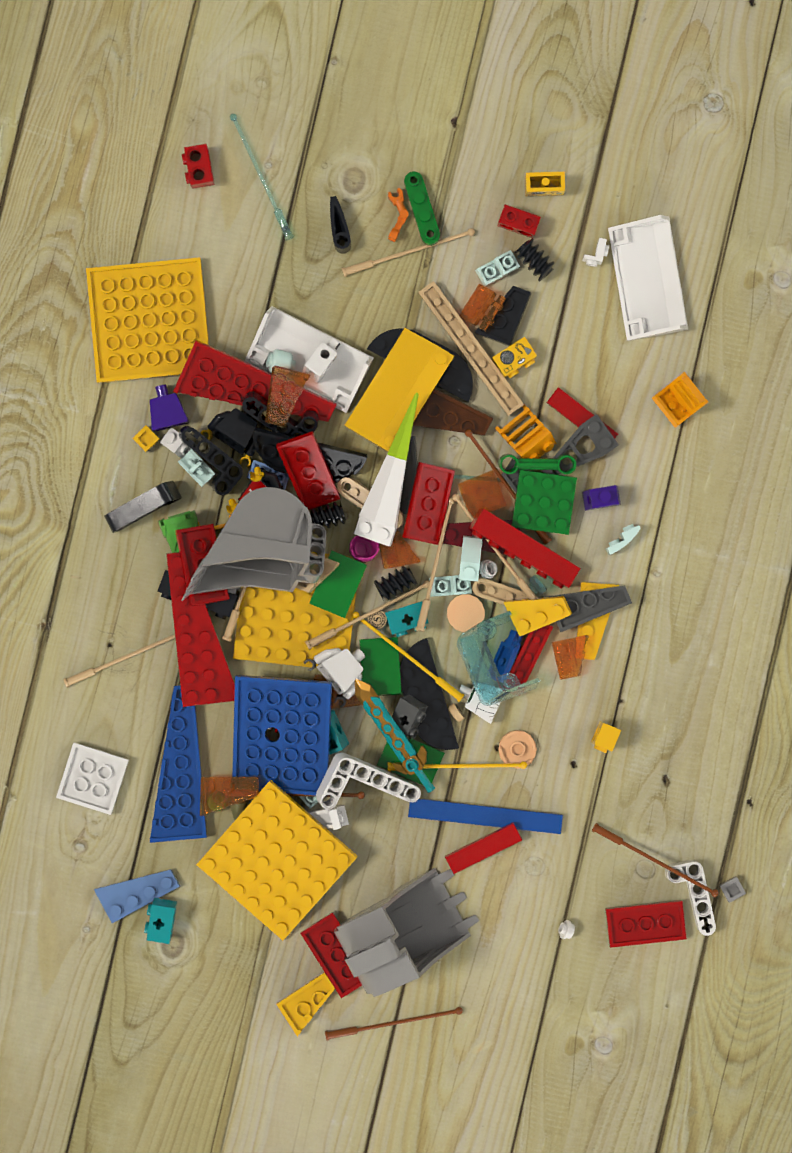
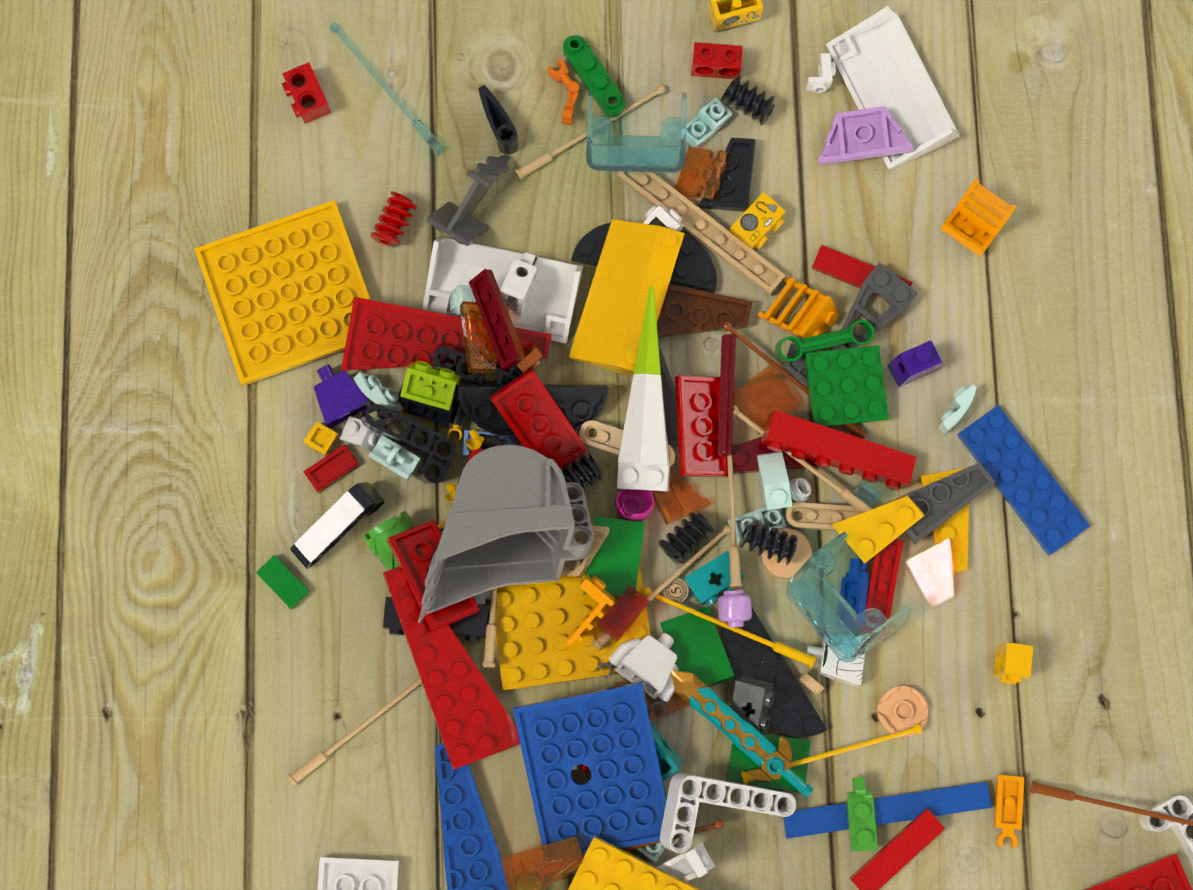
camera: 20 degrees left, 10 degrees down
none -> green tile [256,555,310,610]
none -> red tile [303,444,360,493]
none -> light aqua slope [353,372,403,412]
none -> red piece [370,191,418,247]
none -> lime bracket [400,361,460,411]
none -> dark grey piece [426,155,510,246]
none -> dark red plate [469,269,526,370]
none -> dark orange plate [516,344,542,373]
none -> light orange plate [565,575,615,647]
none -> clear light blue windscreen [586,90,688,173]
none -> clear red plate [597,585,650,642]
none -> white bracket [643,205,685,232]
none -> dark red axle [718,334,736,456]
none -> lavender head [718,590,752,627]
none -> black piece [739,519,797,566]
none -> lavender wing [818,106,914,166]
none -> bright green hinge [846,777,878,852]
none -> blue plate [957,405,1090,556]
none -> light orange plate [993,775,1024,848]

